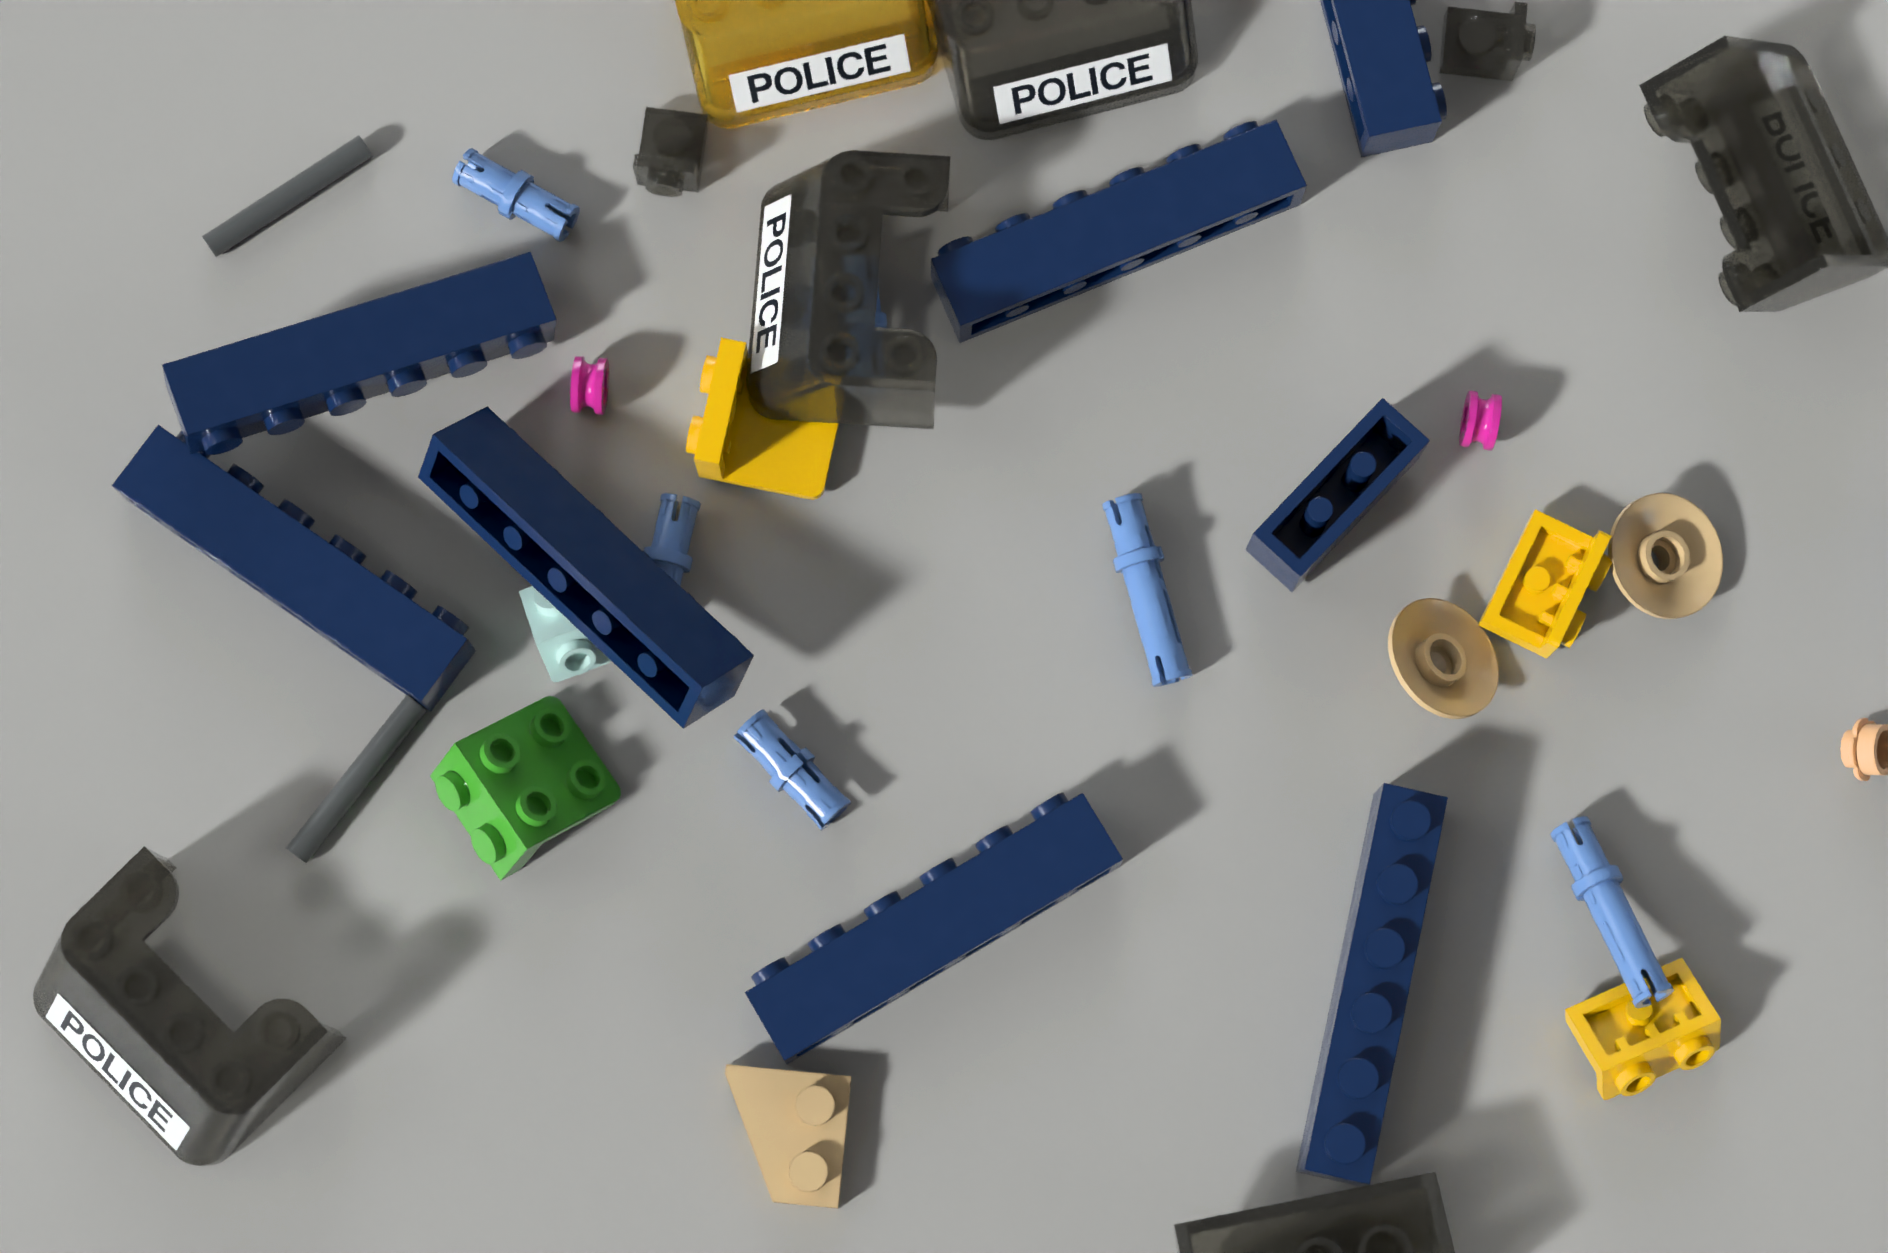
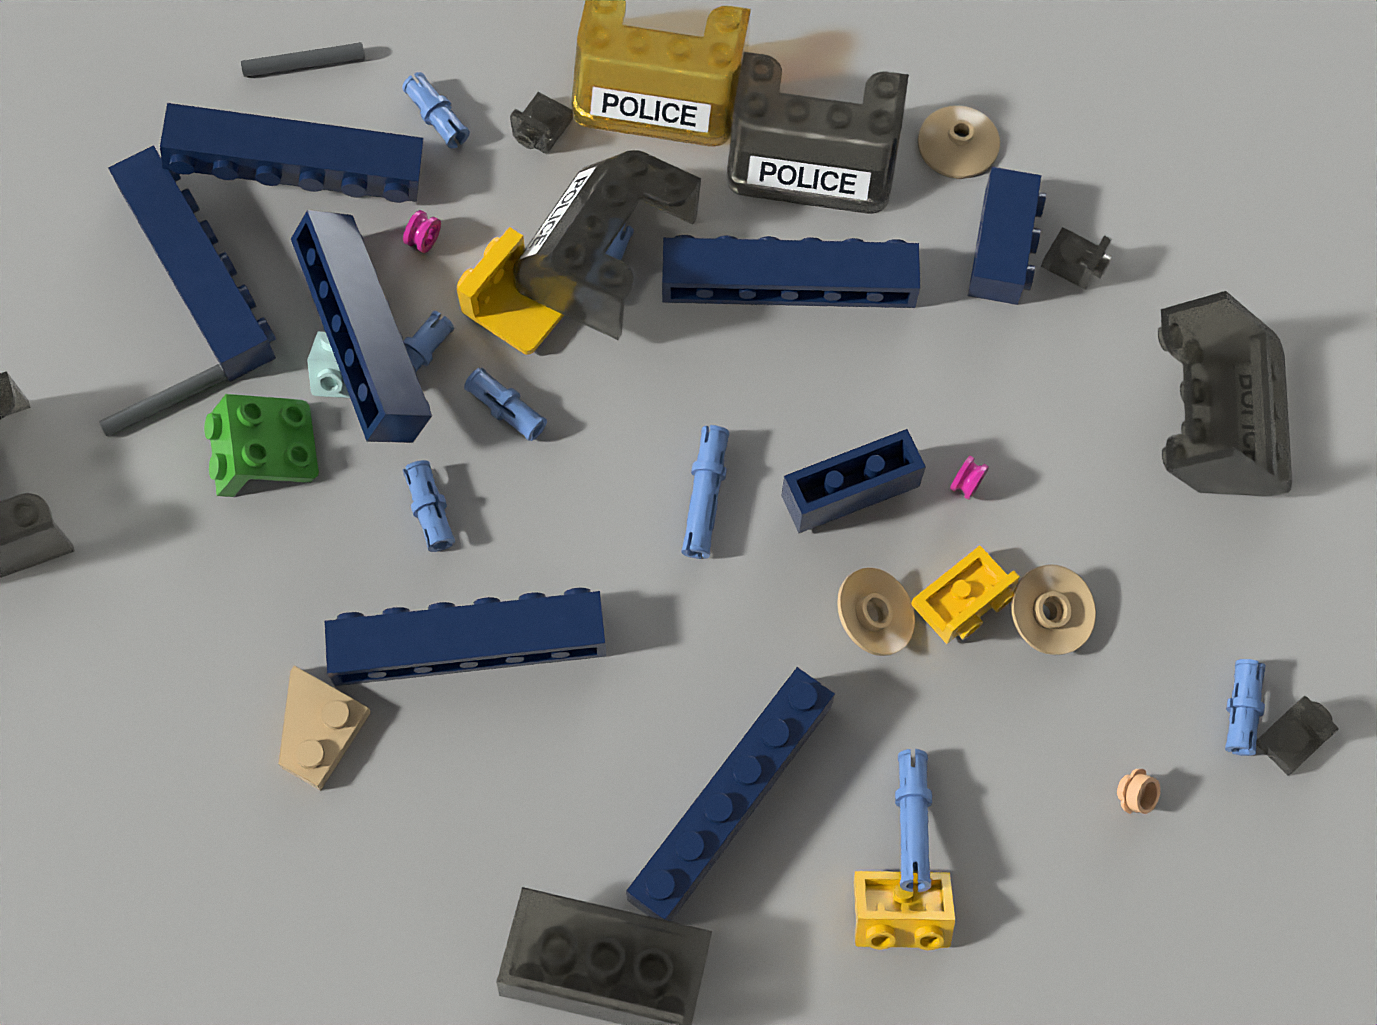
camera: 25 degrees right, 10 degrees down
none -> medium blue pin [464,367,547,441]

